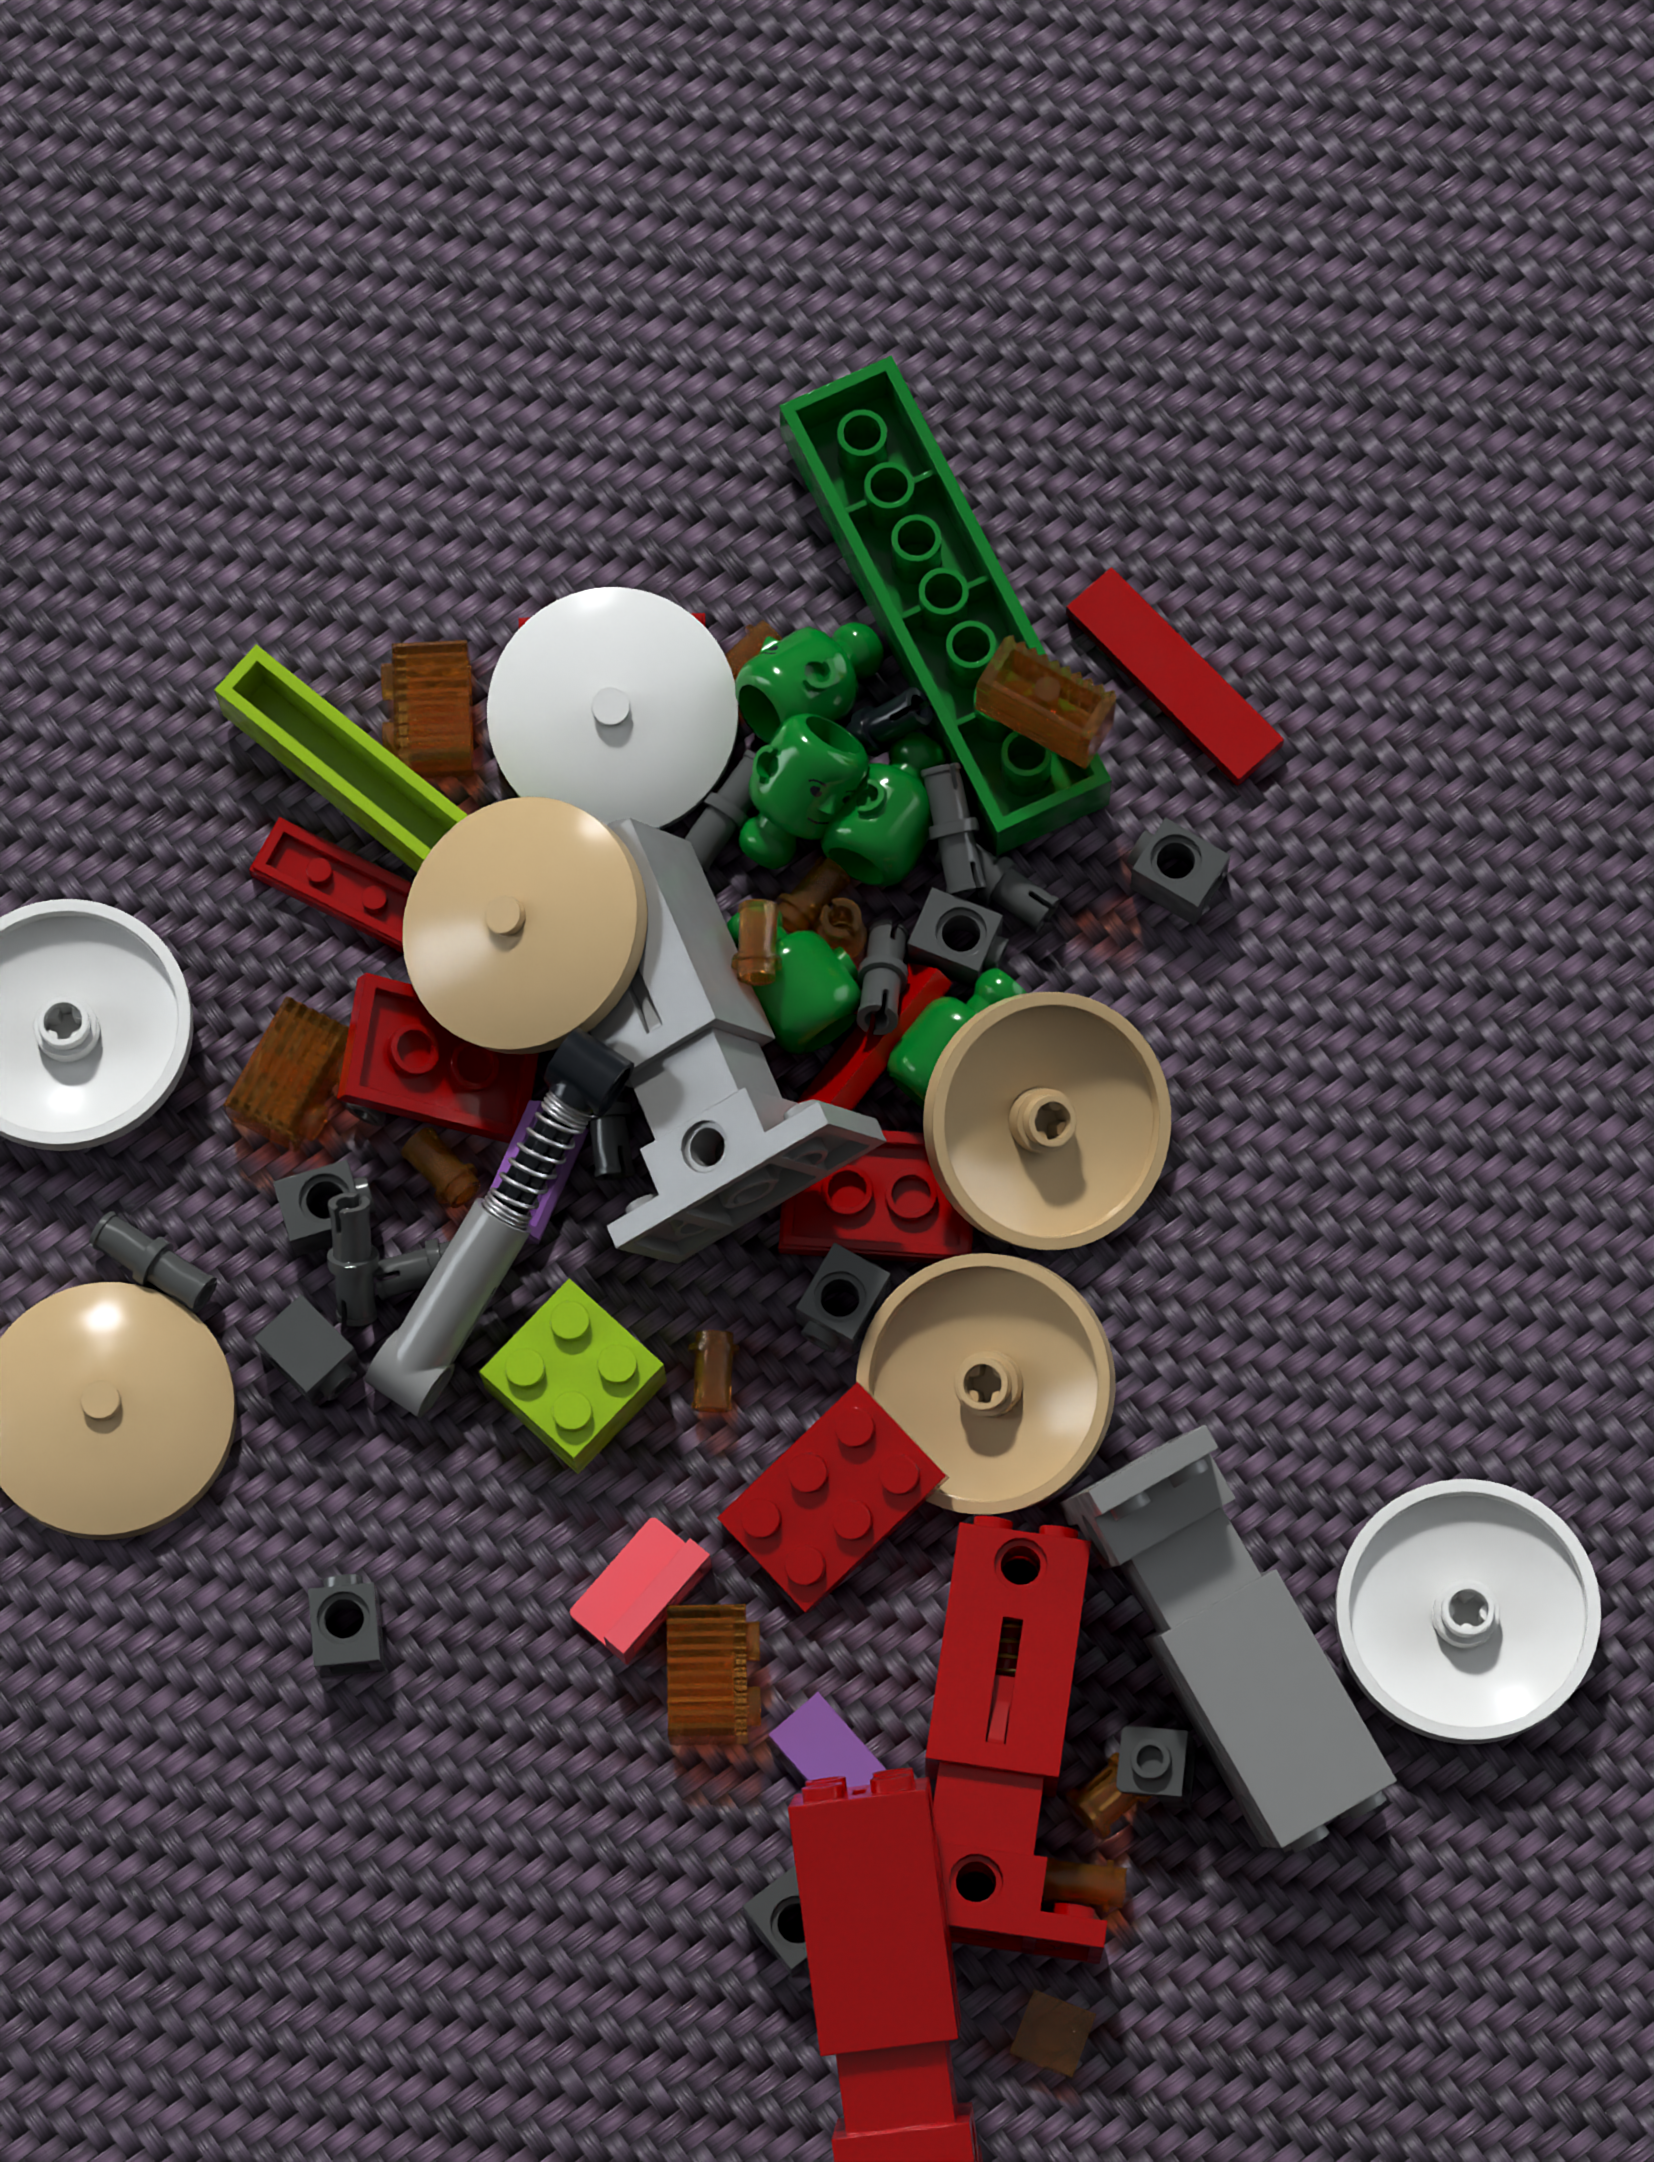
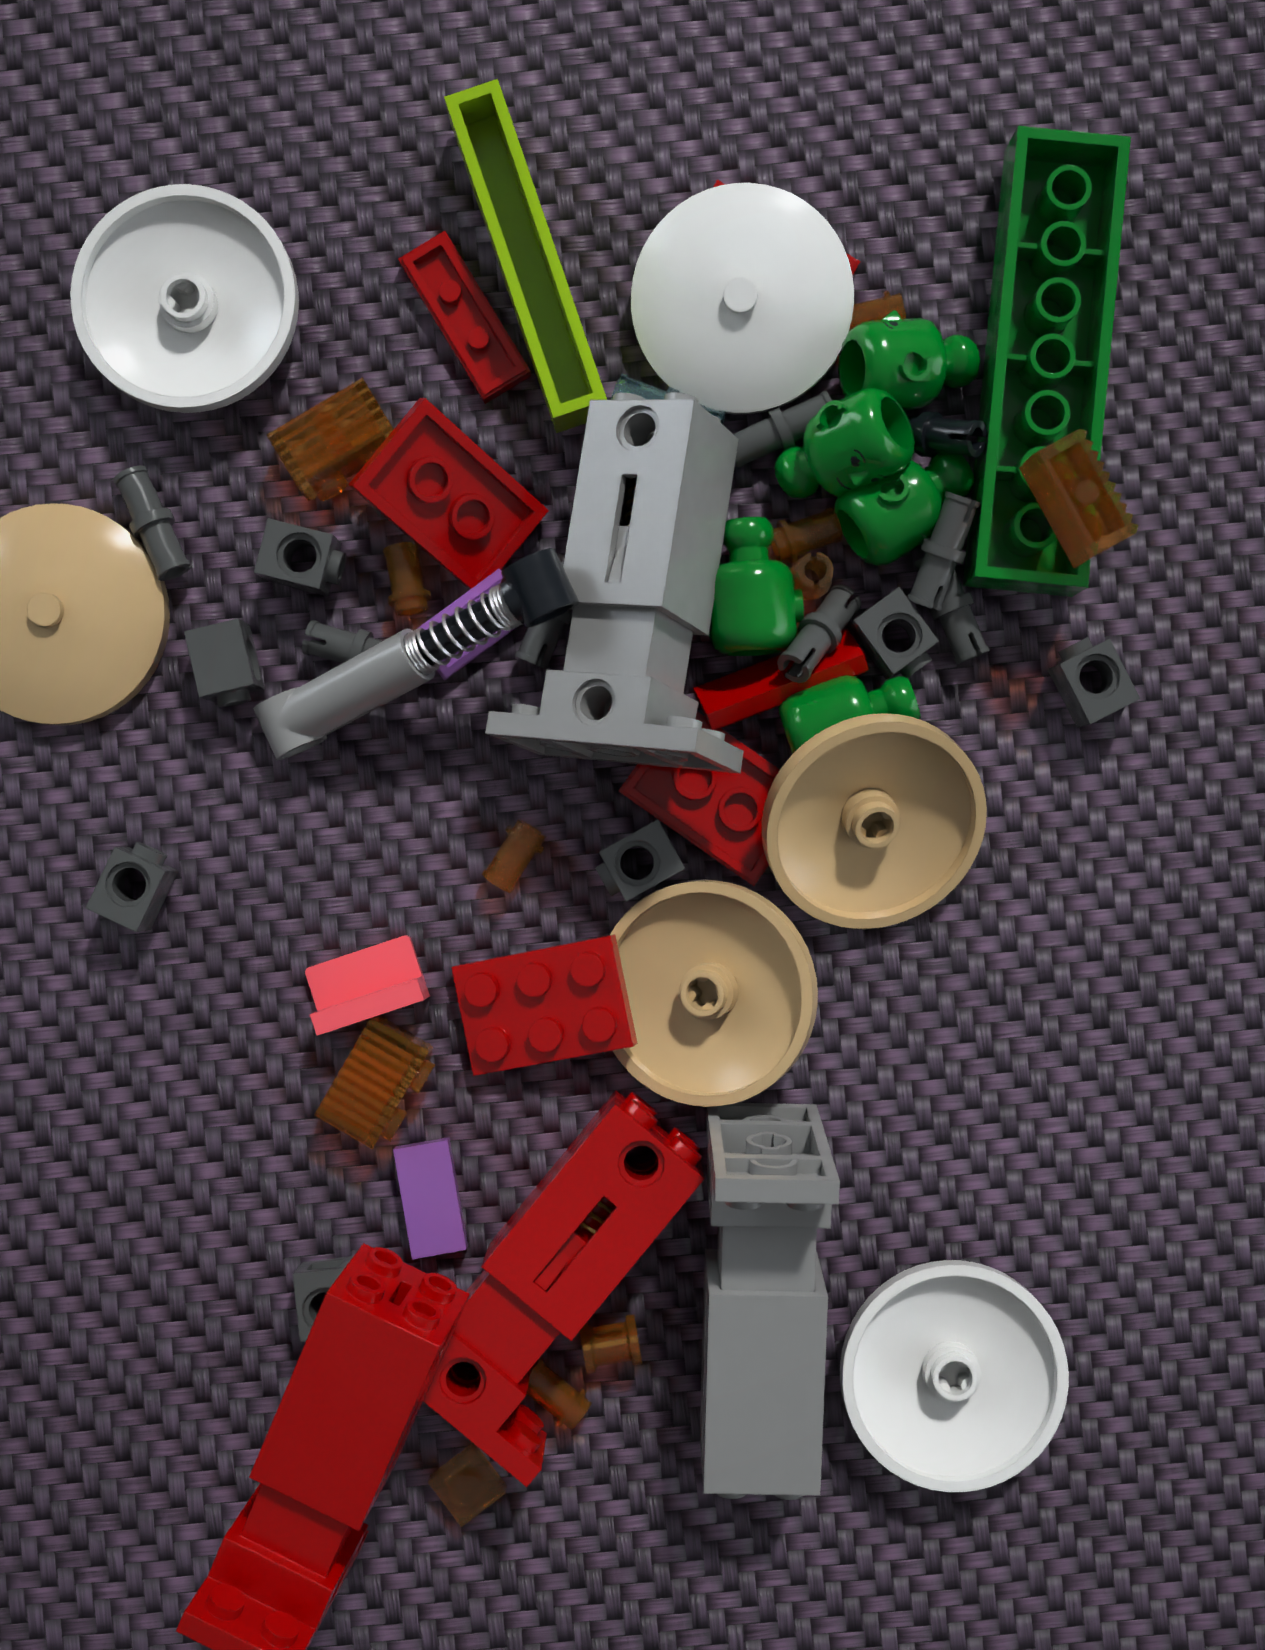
camera: 25 degrees right, 15 degrees up
dark grey pin [327,1193,379,1326] -> none
clear orange brick [381,640,474,779] -> none
tan dish [403,797,648,1055] -> none
lime brick [479,1278,667,1474] -> none
clear orange pin [731,899,782,986] -> none
red tile [1066,567,1284,787] -> none
dark grey bracket [1116,1726,1198,1810] -> none

